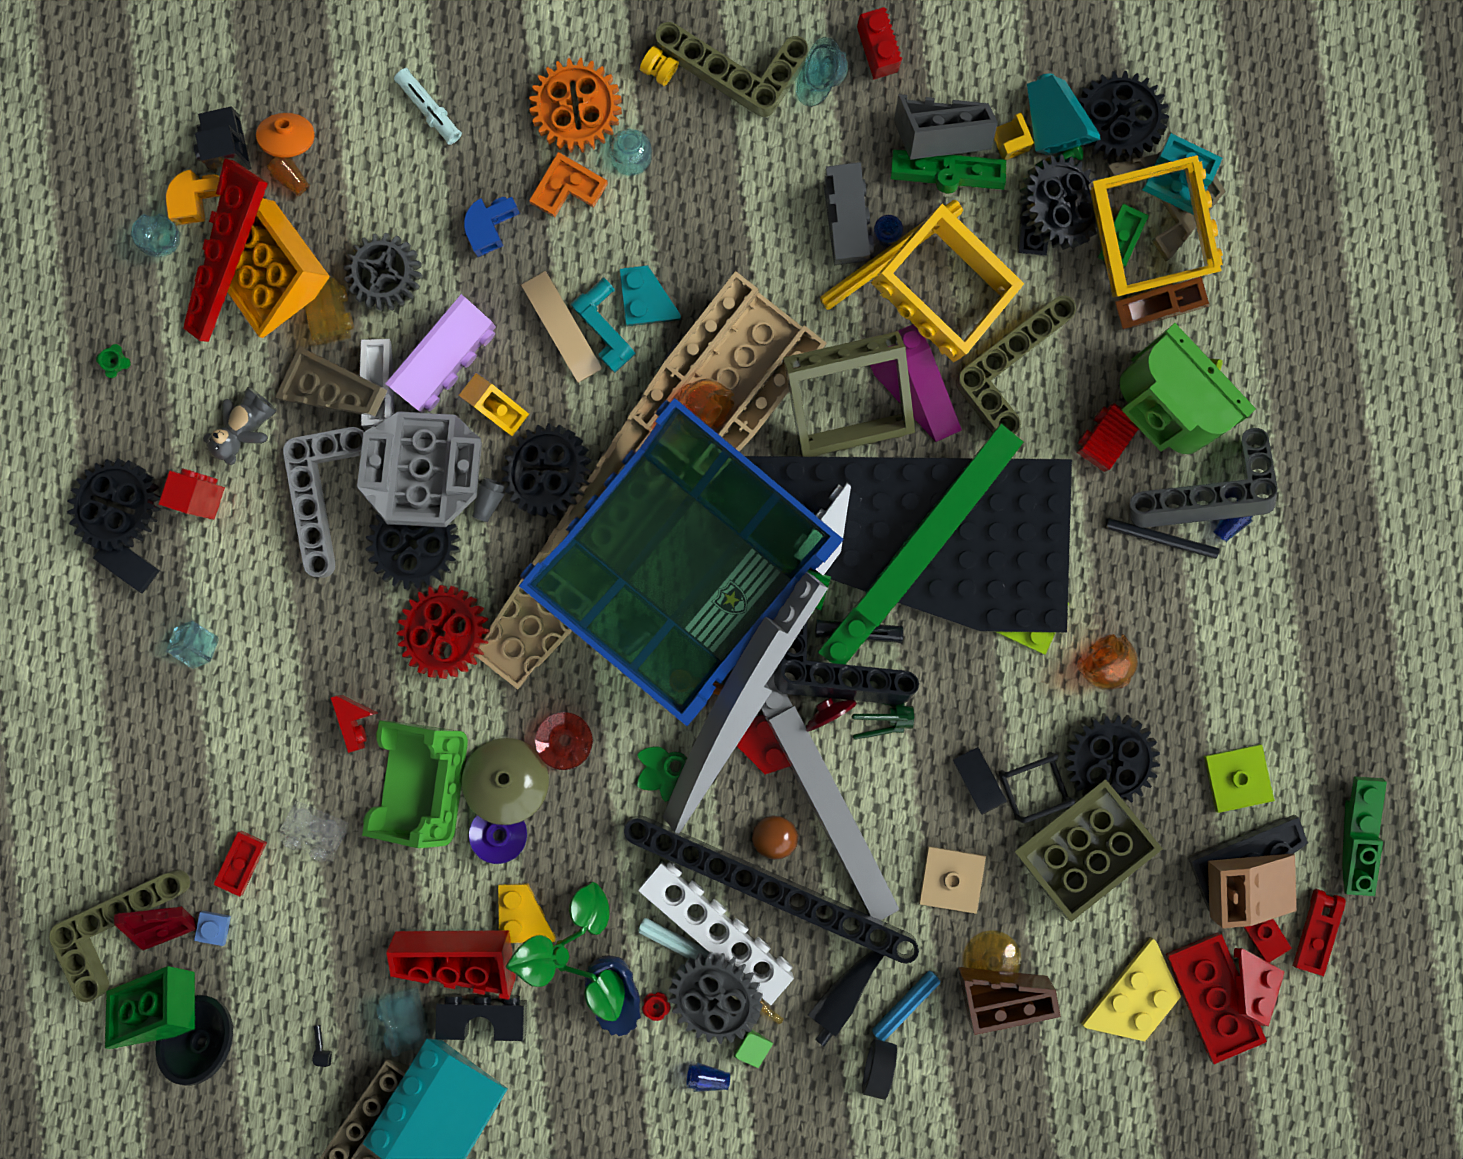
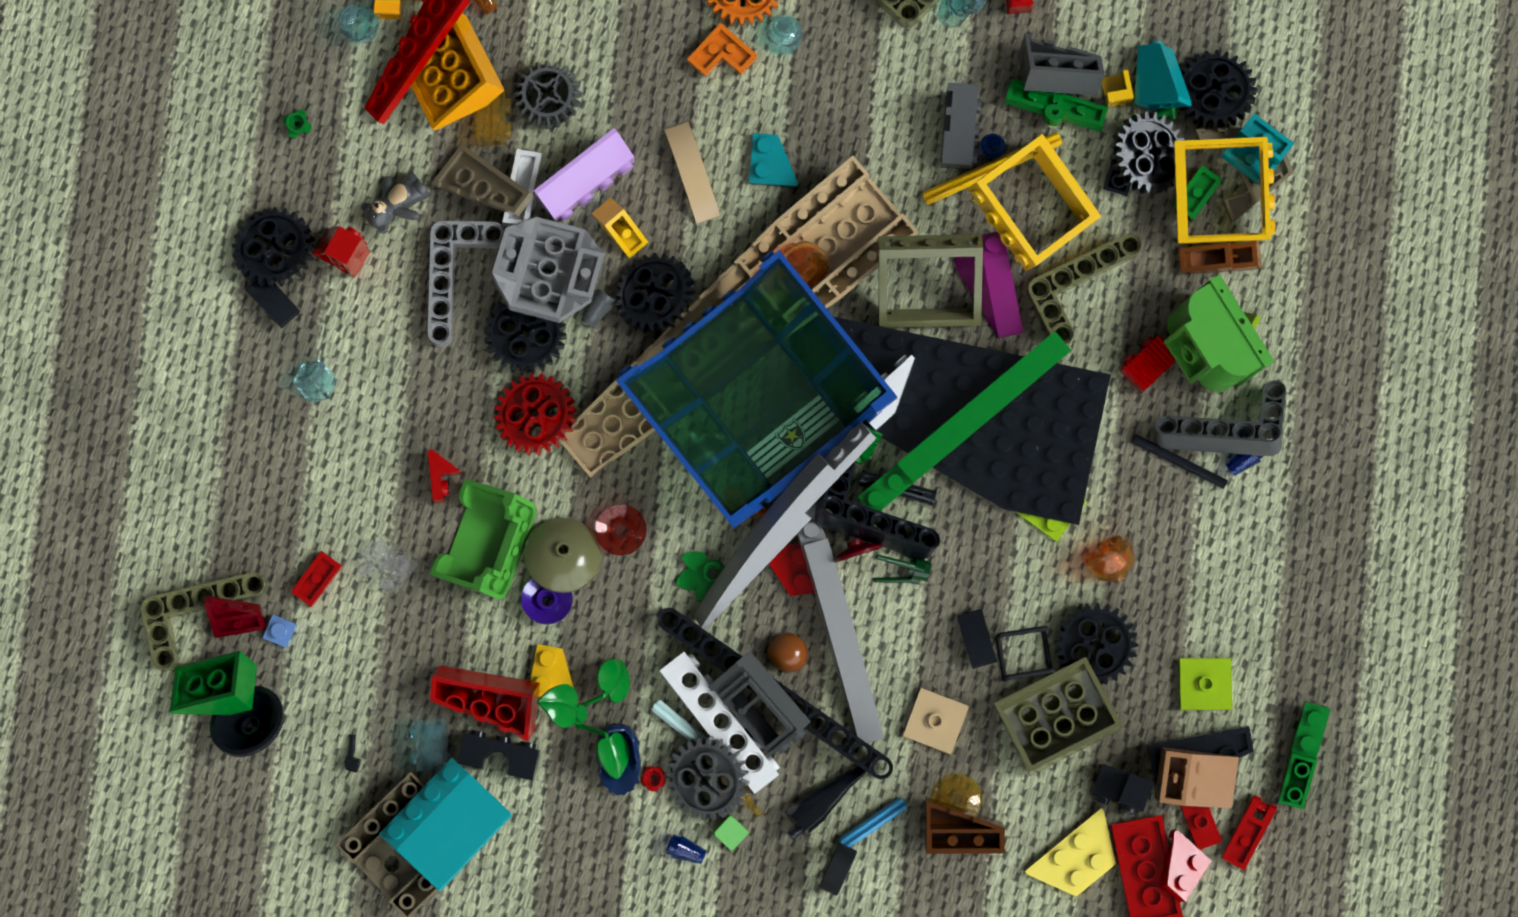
camera: 10 degrees right, 5 degrees down
blue brick [464,197,520,257] -> none
teal beam [570,277,636,373] -> none
none -> dark grey door [708,651,811,757]
none -> black brick [1090,764,1154,815]

